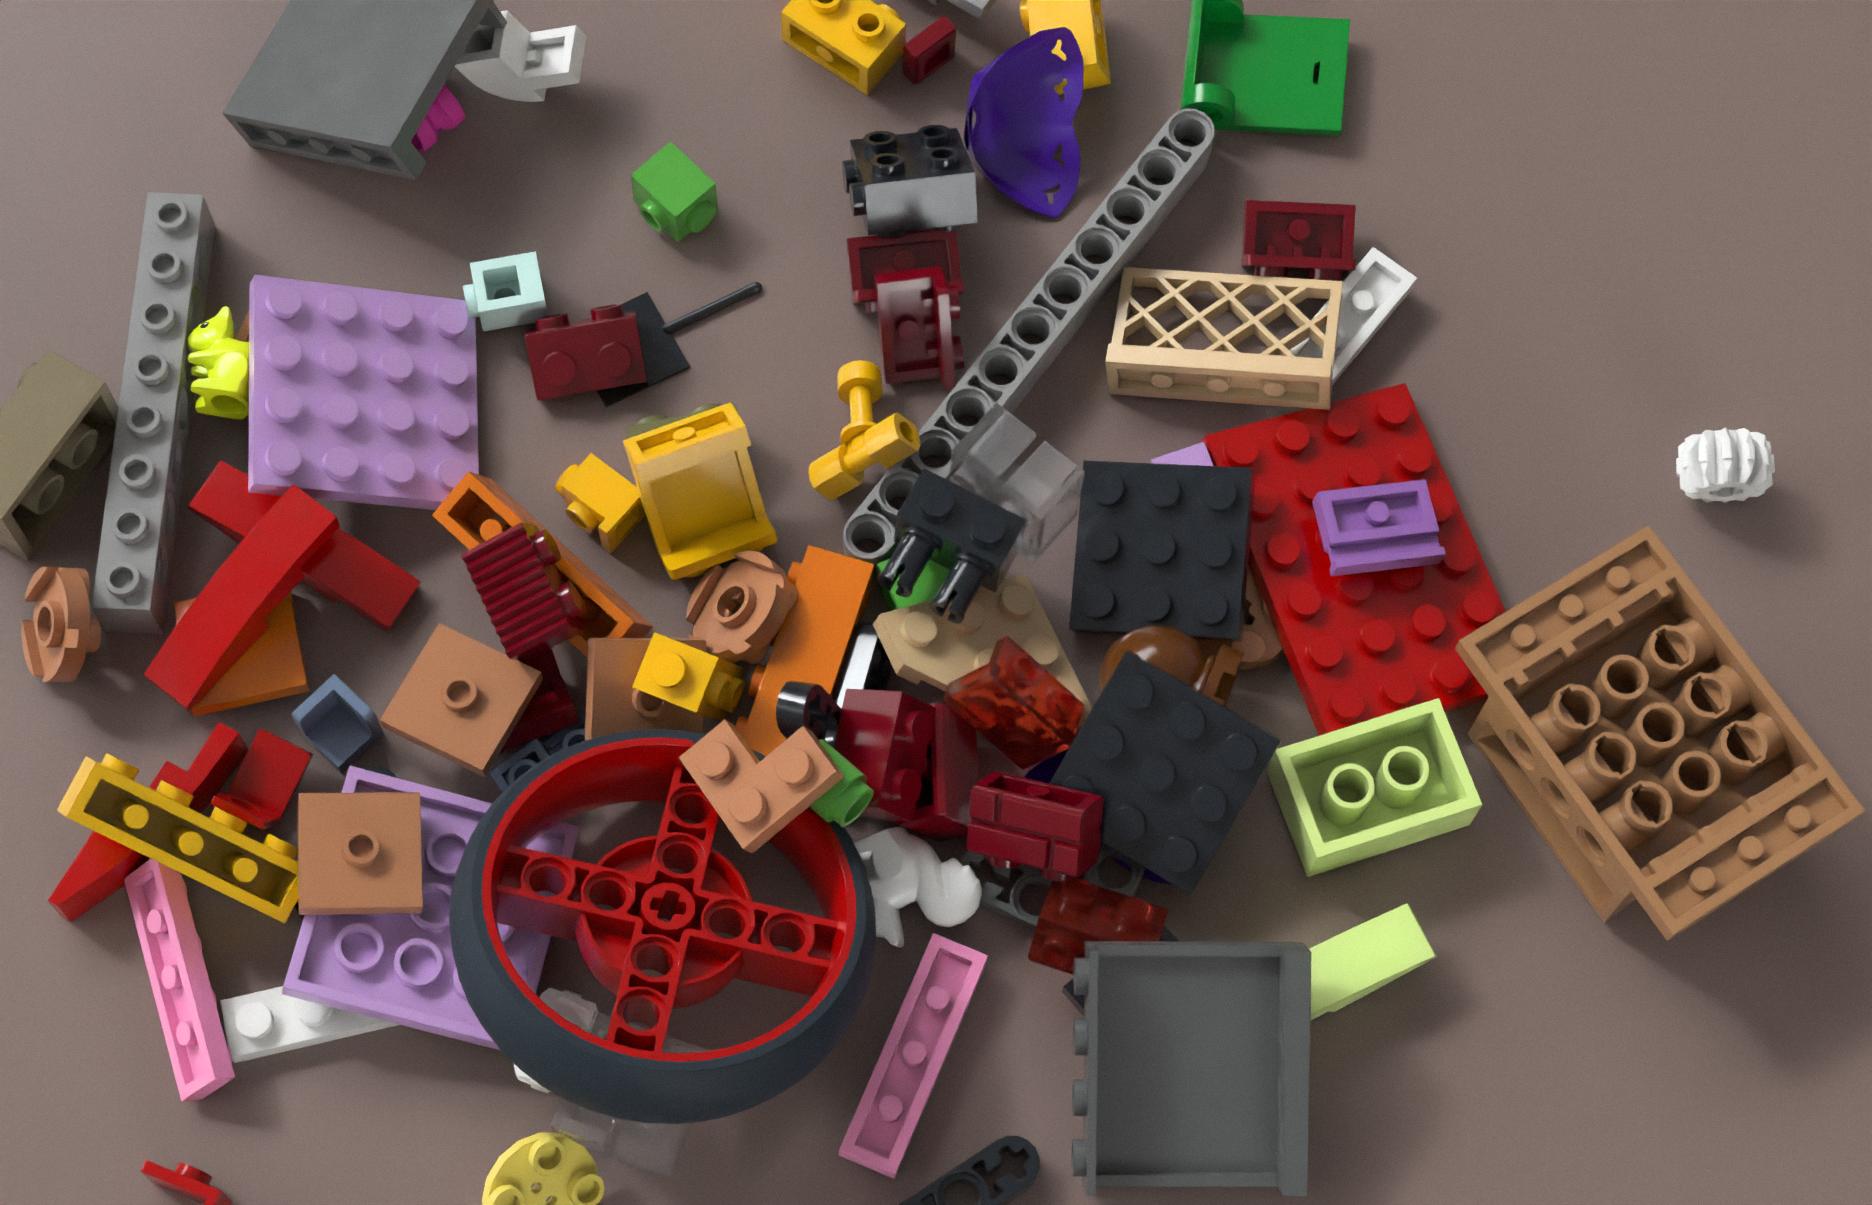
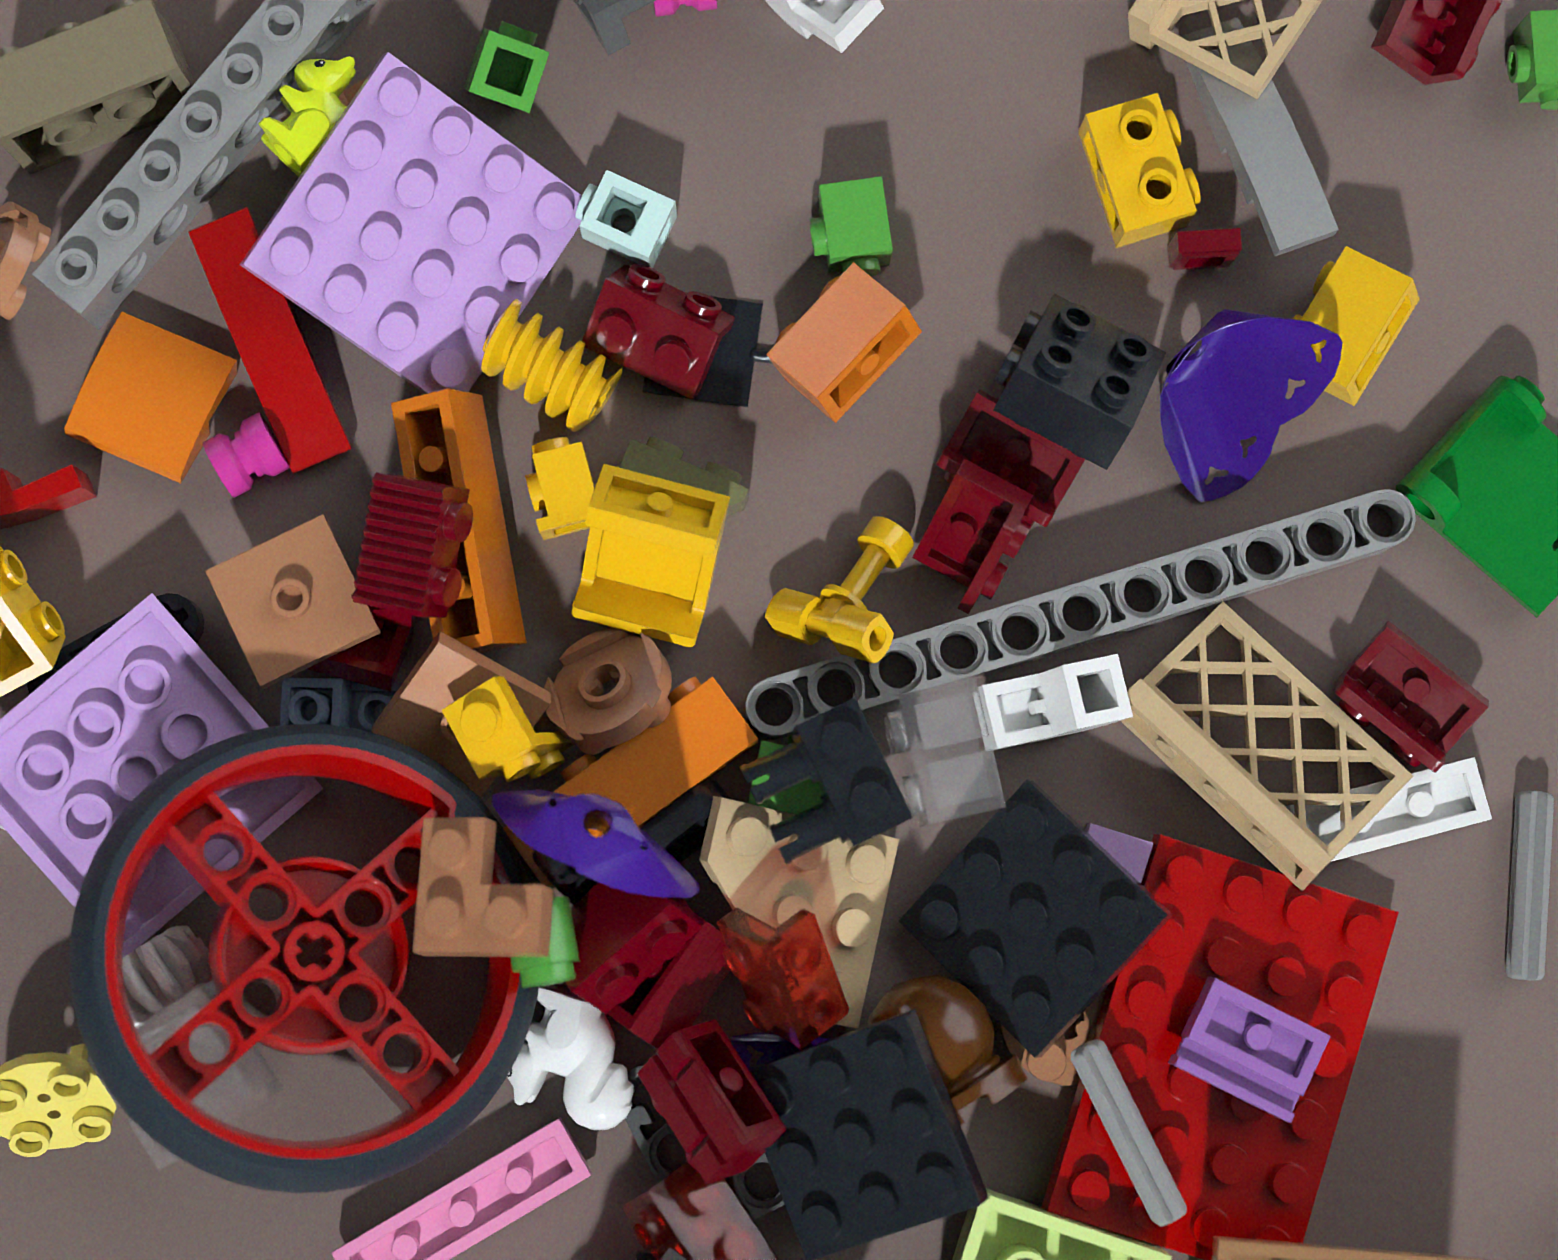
camera: 35 degrees right, 15 degrees up
red slope [144,484,340,712] -> none
red bracket [210,729,313,830] -> none
sand blue panel [292,674,384,774] -> none
nougat plate [298,792,423,915] -> none
none -> dark pink wheel [203,412,290,498]
none -> bright green brick [464,21,550,113]
none -> yellow piece [481,299,623,432]
none -> dark purple piece [492,790,699,898]
none -> orange brick [766,262,922,423]
none -> white brick [971,654,1133,752]
none -> light grey axle [1070,1039,1187,1226]
none -> light grey axle [1506,790,1554,981]

